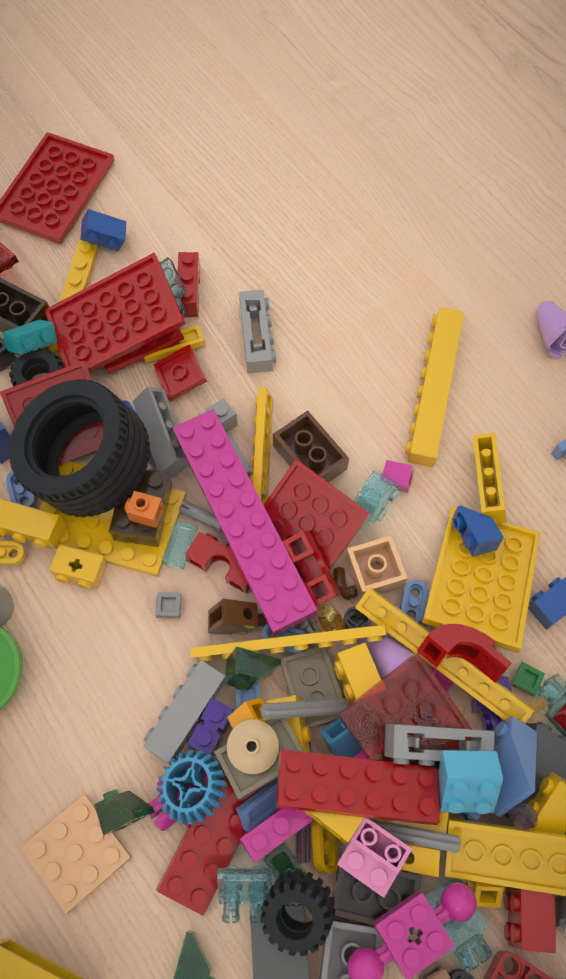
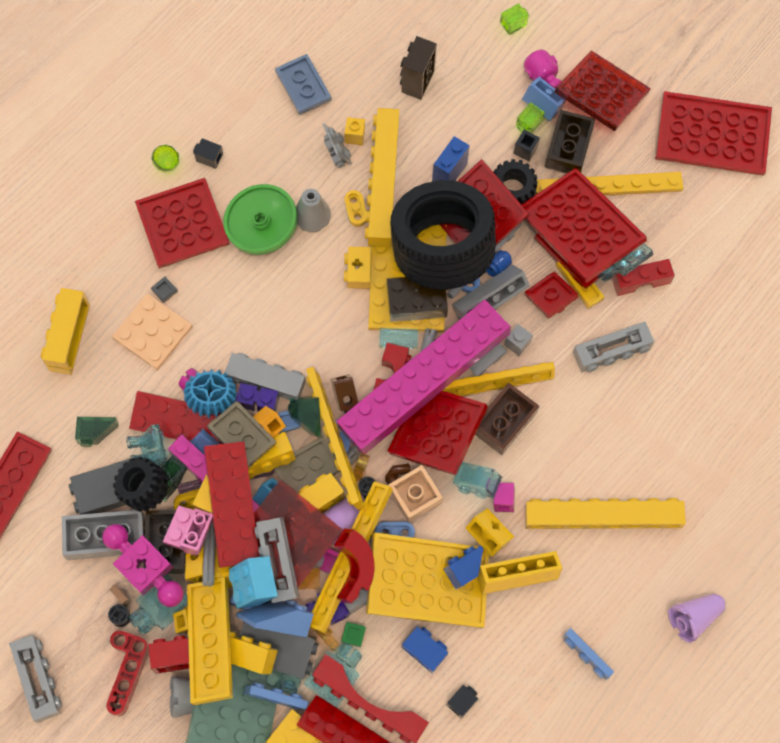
camera: 75 degrees right, 5 degrees up
teal brick [3,320,57,355] -> none
blue brick [80,209,126,252] -> none
clear green slope [94,789,155,835] -> none
orange brick [125,491,164,528] -> none
flat silver plate [155,593,182,618] -> none
tan dish [227,719,279,774] -> none
light grey axle [260,699,350,719] -> none
red arch [282,531,341,606] -> none
plate [509,804,538,830] -> none
none -> dark grey tile [151,277,178,303]
none -> yellow brick [465,508,515,557]

